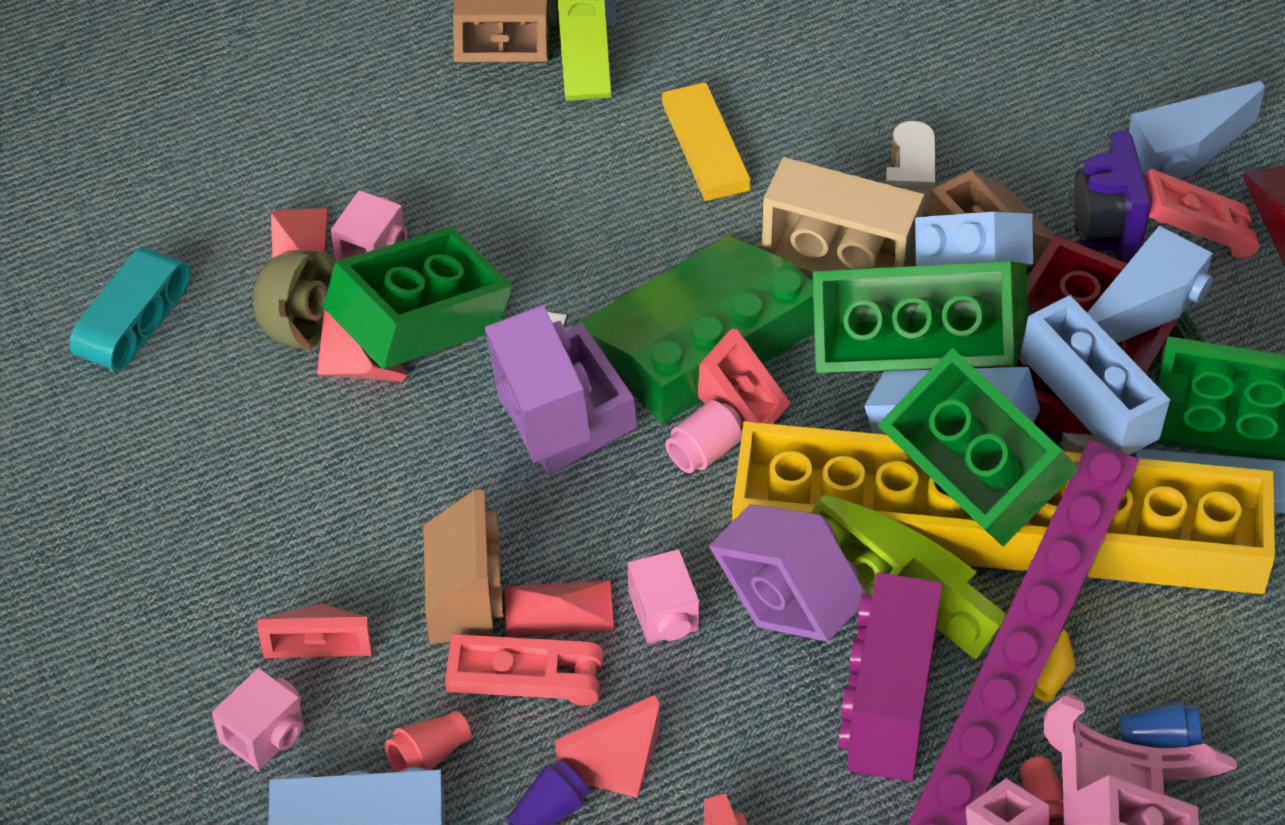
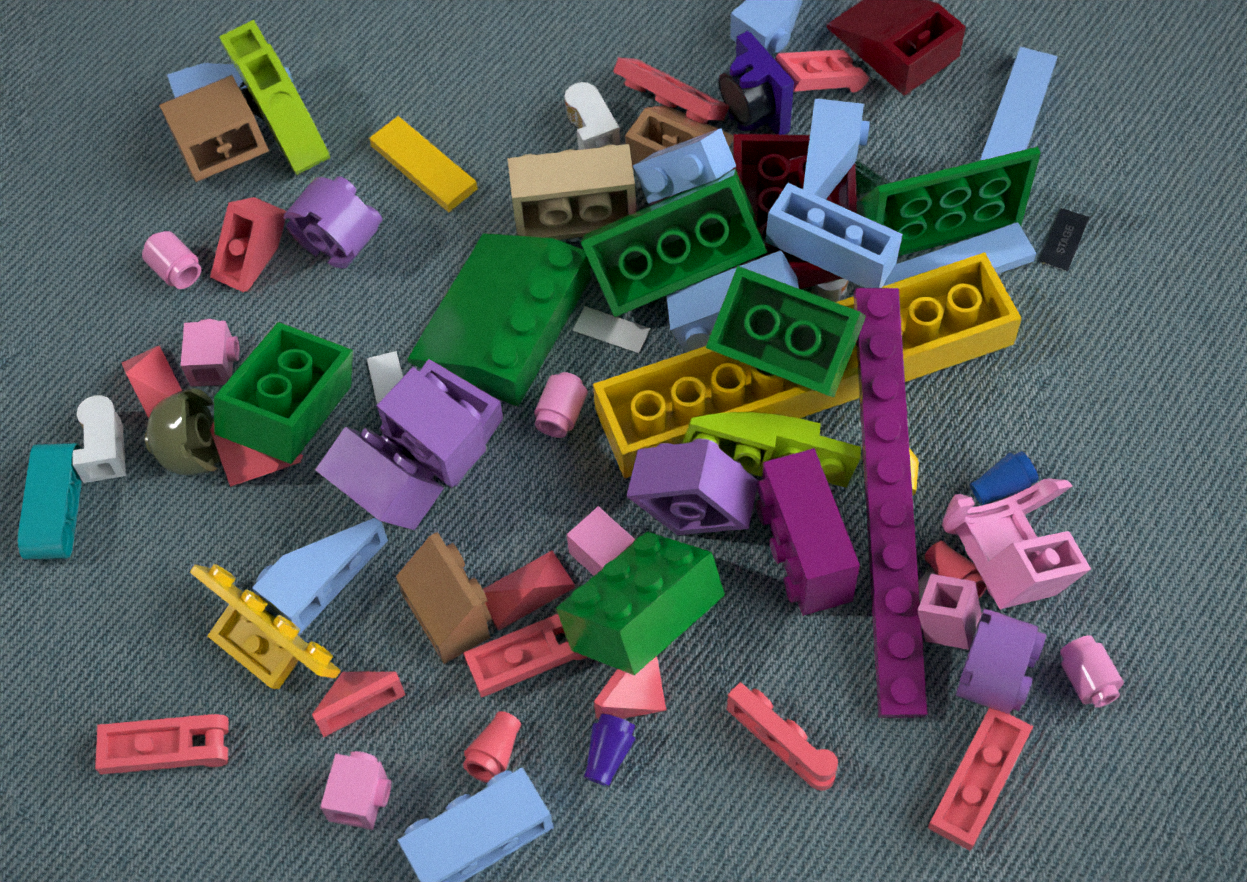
camera: 25 degrees left, 10 degrees up
coral slope [698,329,791,430] -> none
none -> white leg [72,395,126,483]
none -> coral plate [95,714,229,775]
none -> bright pink brick [142,231,201,289]
none -> yellow bracket [190,564,341,689]
none -> coral slope [210,197,287,292]
none -> light blue slope [252,518,388,635]
none -> medium lavender brick [284,176,382,268]
none -> medium lavender brick [315,426,444,530]
none -> green brick [556,531,725,676]
none -> white sticker [573,306,650,353]
none -> coral plate [613,57,729,124]

